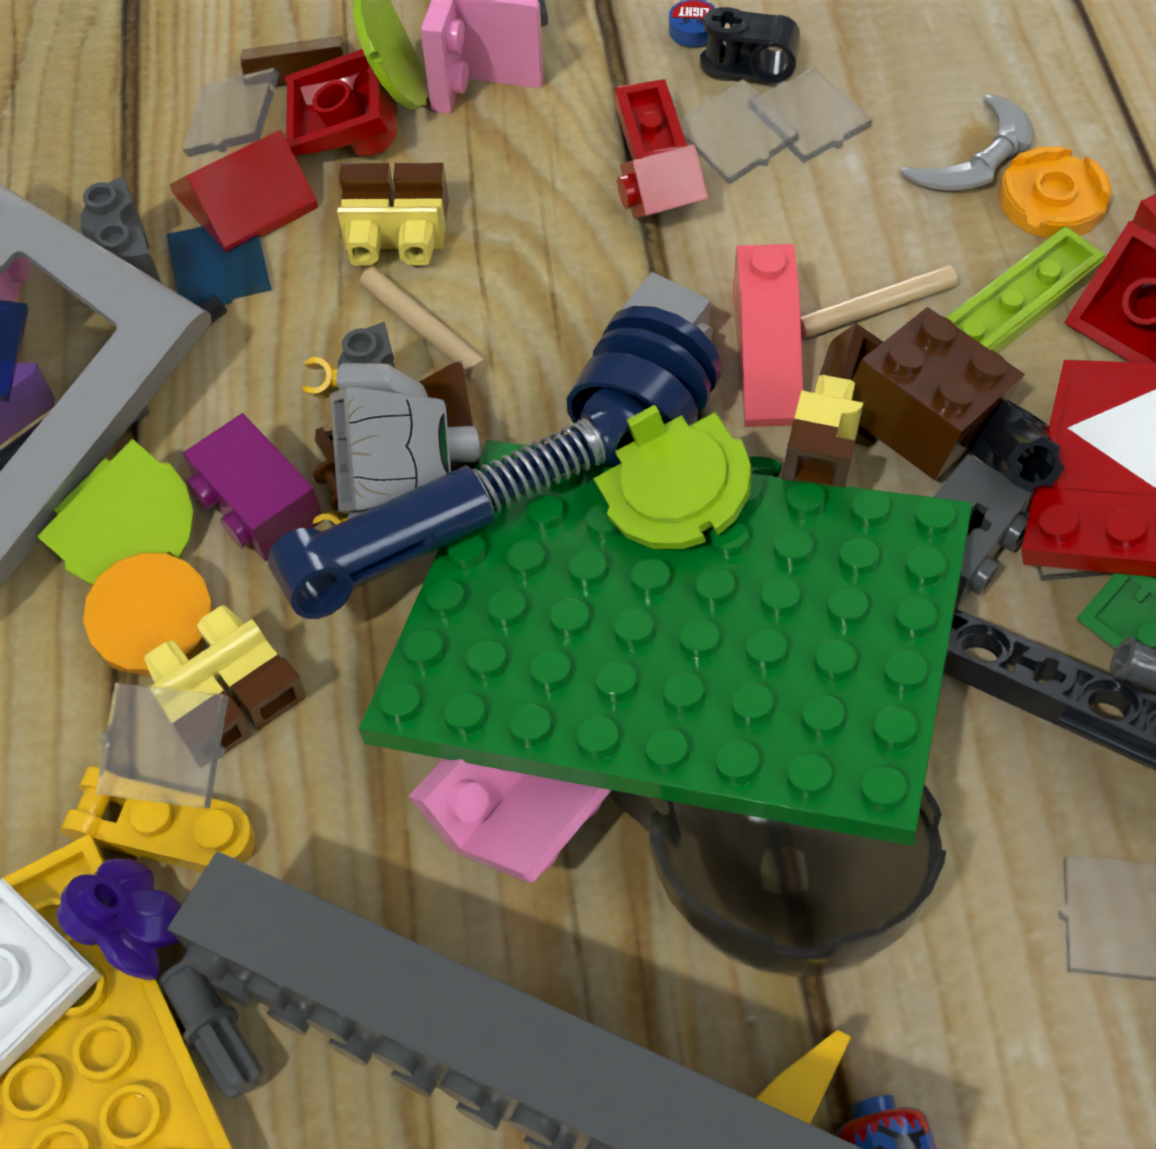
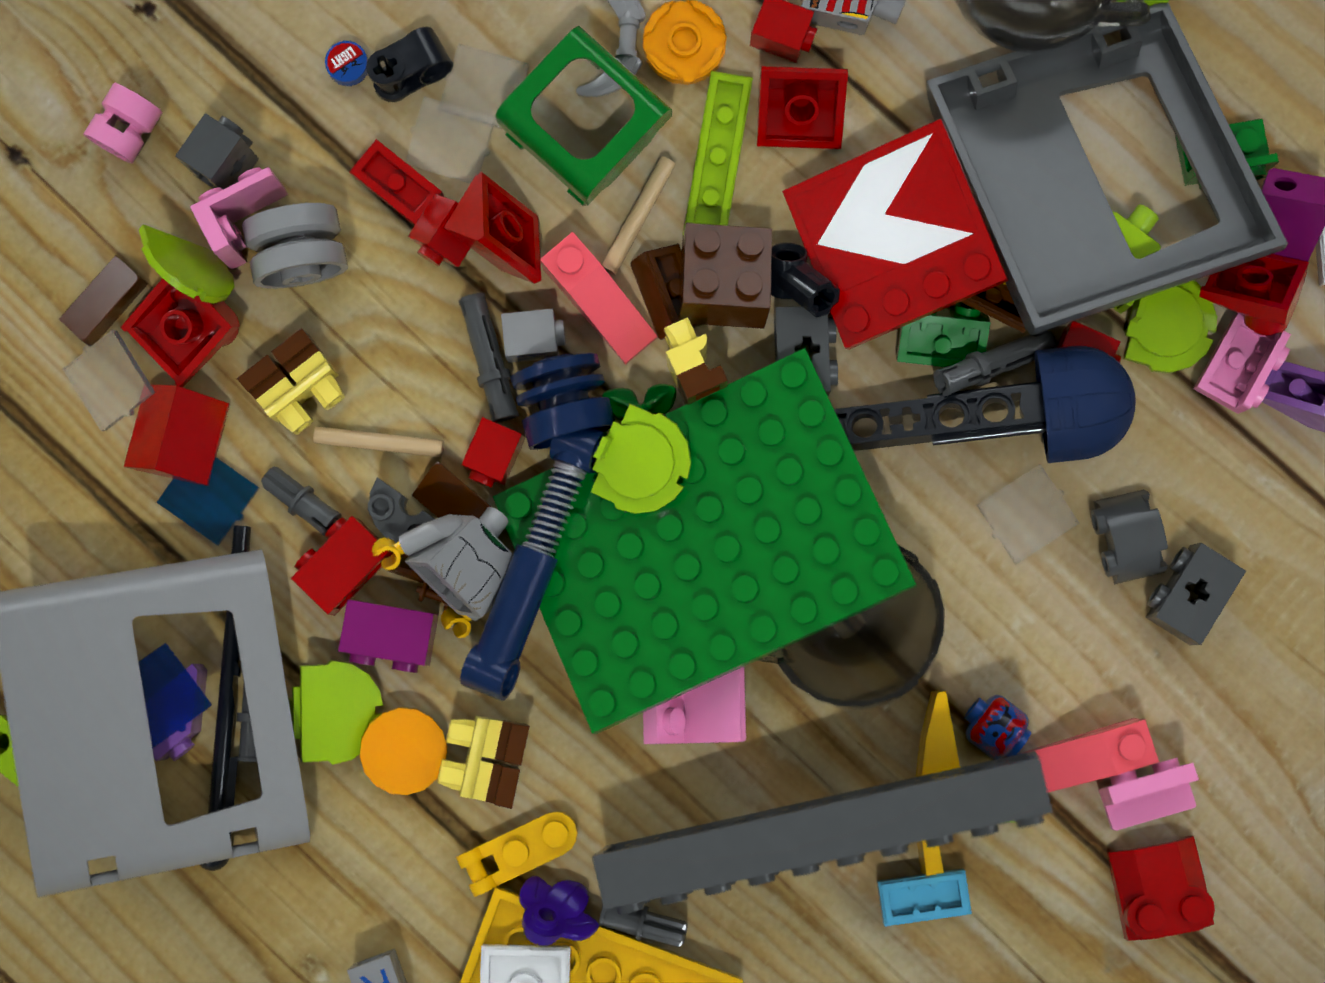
camera: 40 degrees left, 25 degrees up
dark grey cylinder [81,176,161,283] -> none
clear piece [96,683,228,809] -> none
none -> light grey wheel [242,203,348,289]
none -> dark grey axle [261,467,341,536]
none -> red brick [291,516,393,616]
none -> red slope [444,172,541,284]
none -> dark grey pin [458,293,519,423]
none -> red brick [461,417,525,488]
none -> green piece [495,26,672,206]

